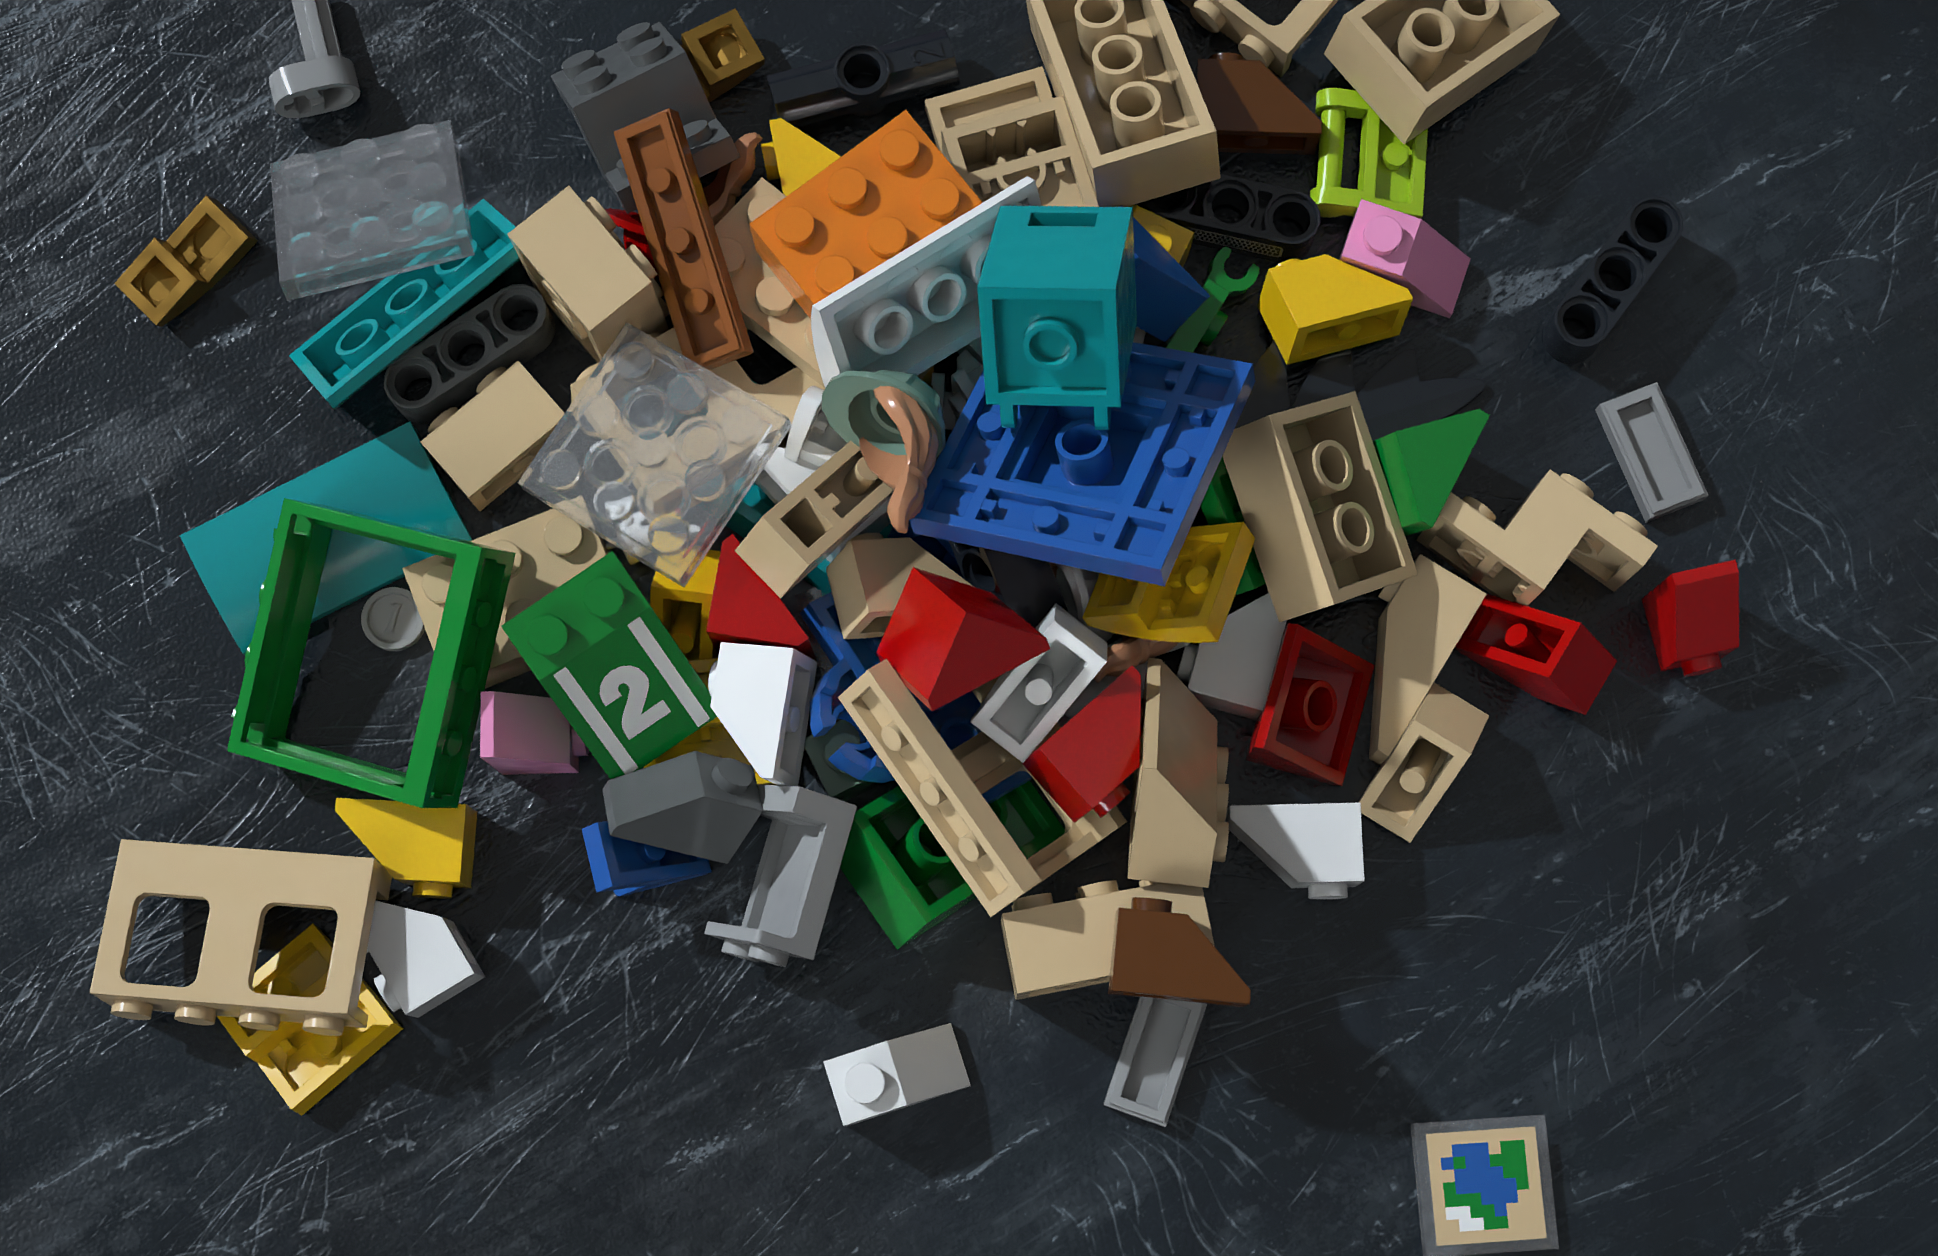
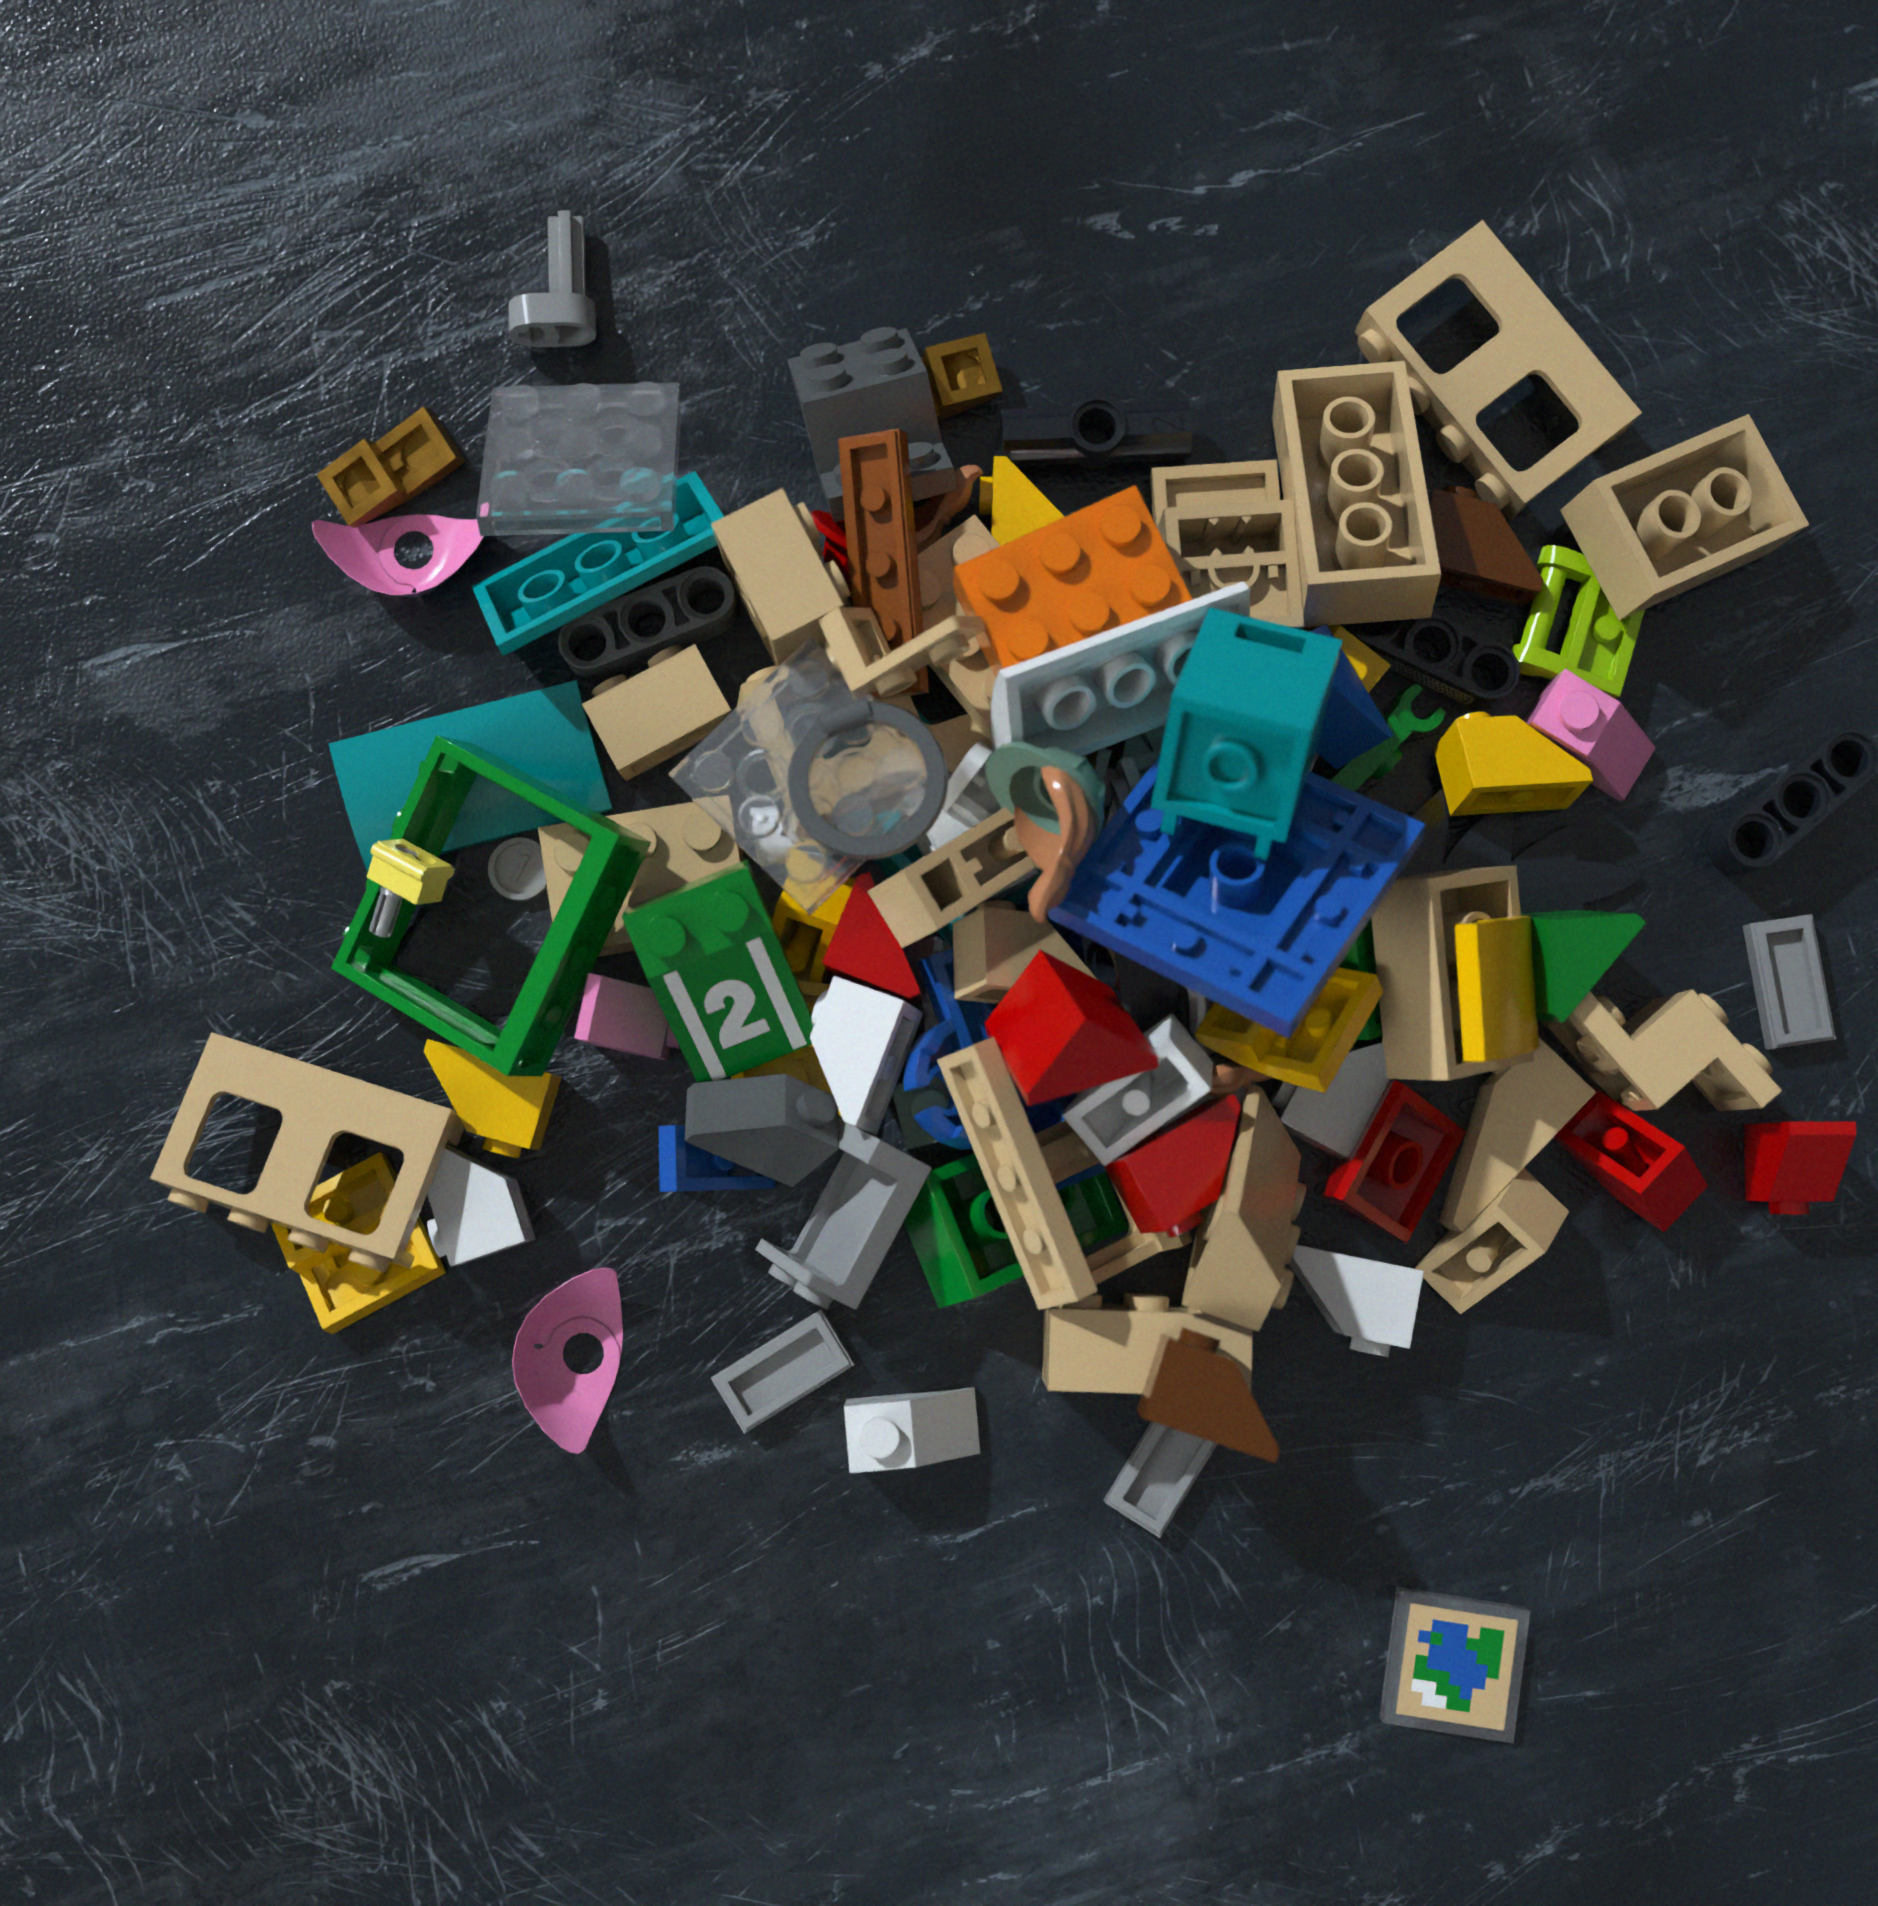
camera: 10 degrees right, 5 degrees up
none -> bright pink piece [312,511,492,597]
none -> light yellow piece [367,839,455,938]
none -> bright pink piece [512,1268,623,1454]
none -> light grey tile [711,1308,855,1434]
none -> dark grey piece [788,697,948,859]
none -> tan bracket [818,607,986,697]
none -> yellow slope [1455,916,1539,1062]

